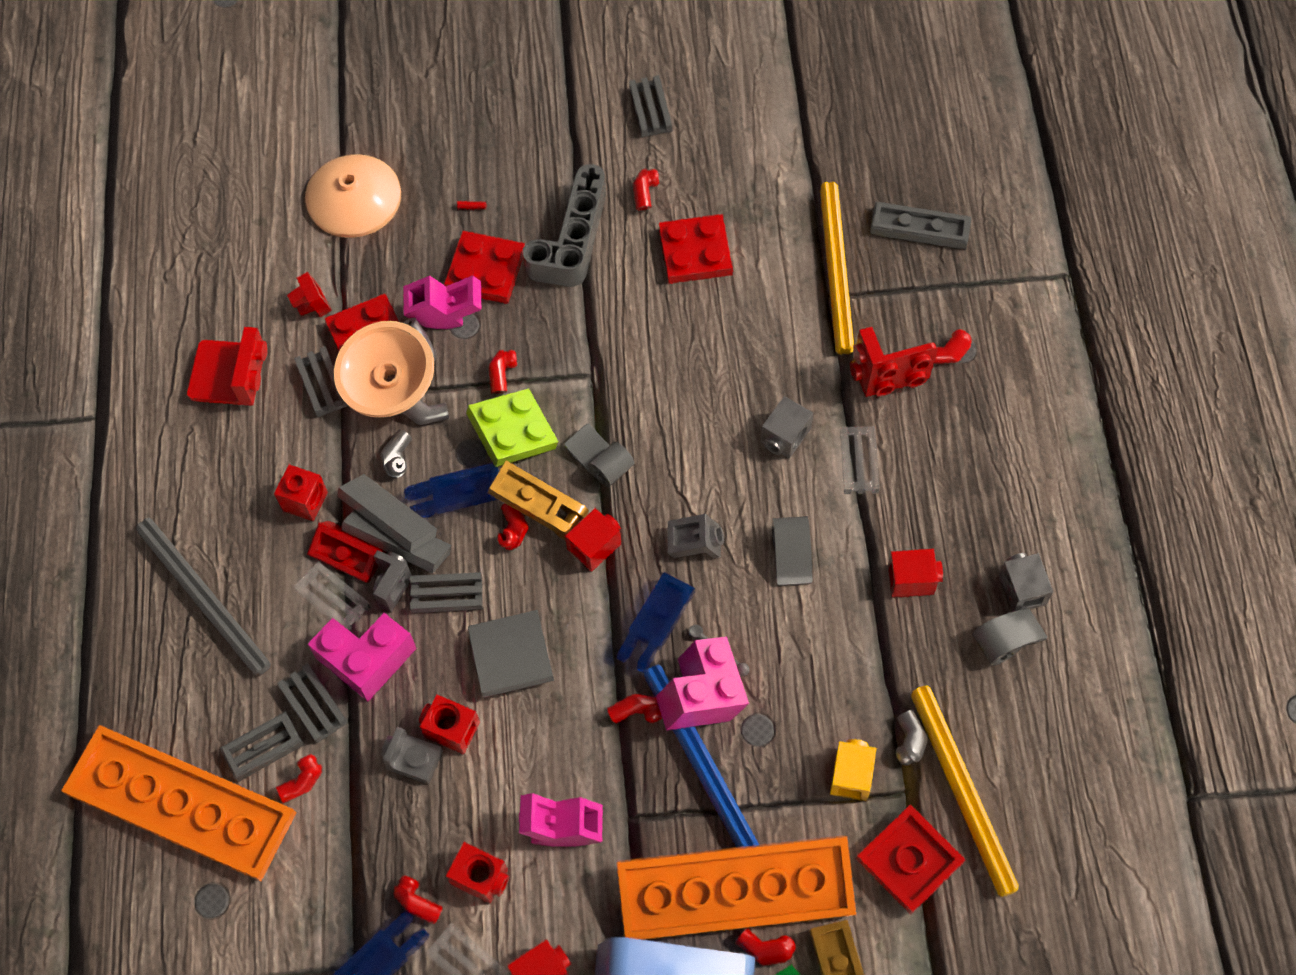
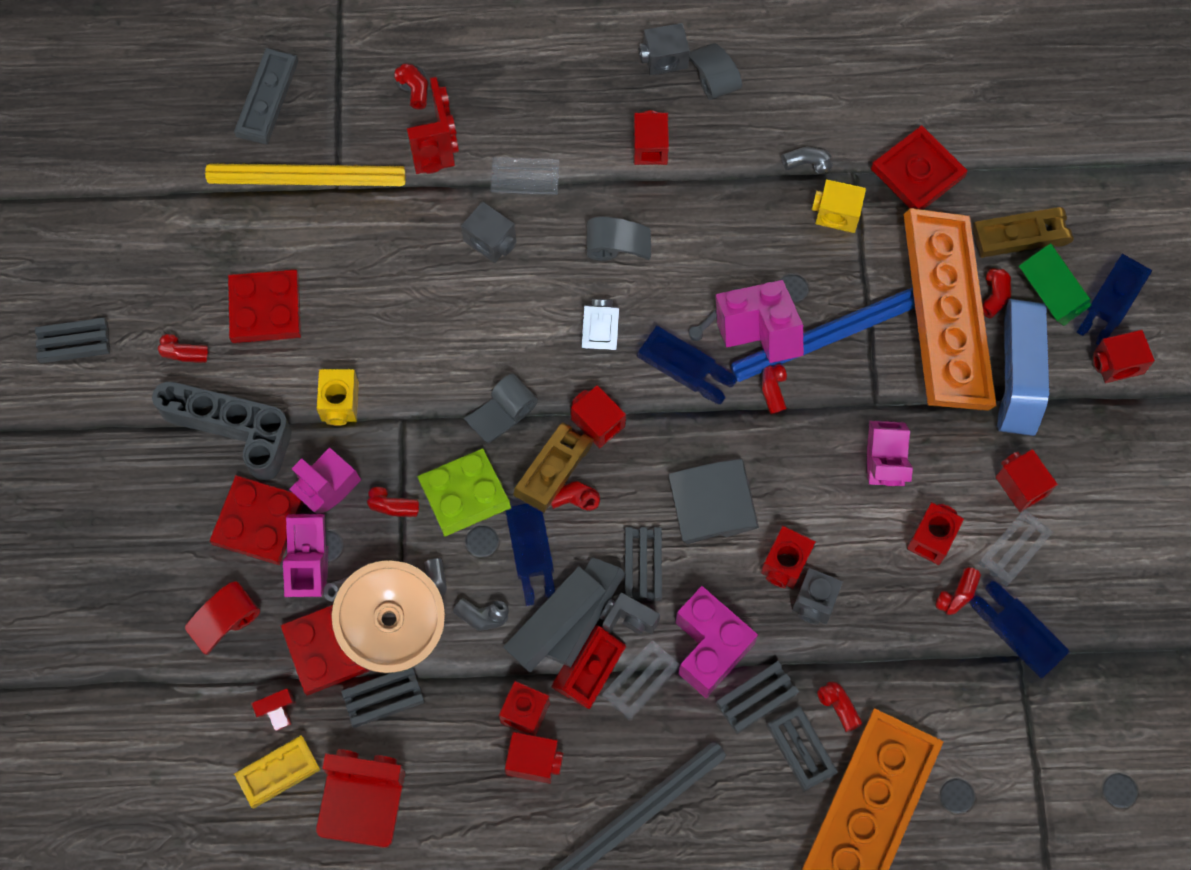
camera: 90 degrees left, 5 degrees up
light nougat dish [305,155,401,238] -> none
red piece [457,201,487,210] -> none
yellow axle [911,685,1018,897] -> none
none -> red panel [185,581,261,655]
none -> yellow plate [234,735,321,809]
none -> dark pink brick [289,447,361,514]
none -> yellow brick [317,369,359,426]
none -> red brick [505,732,564,784]

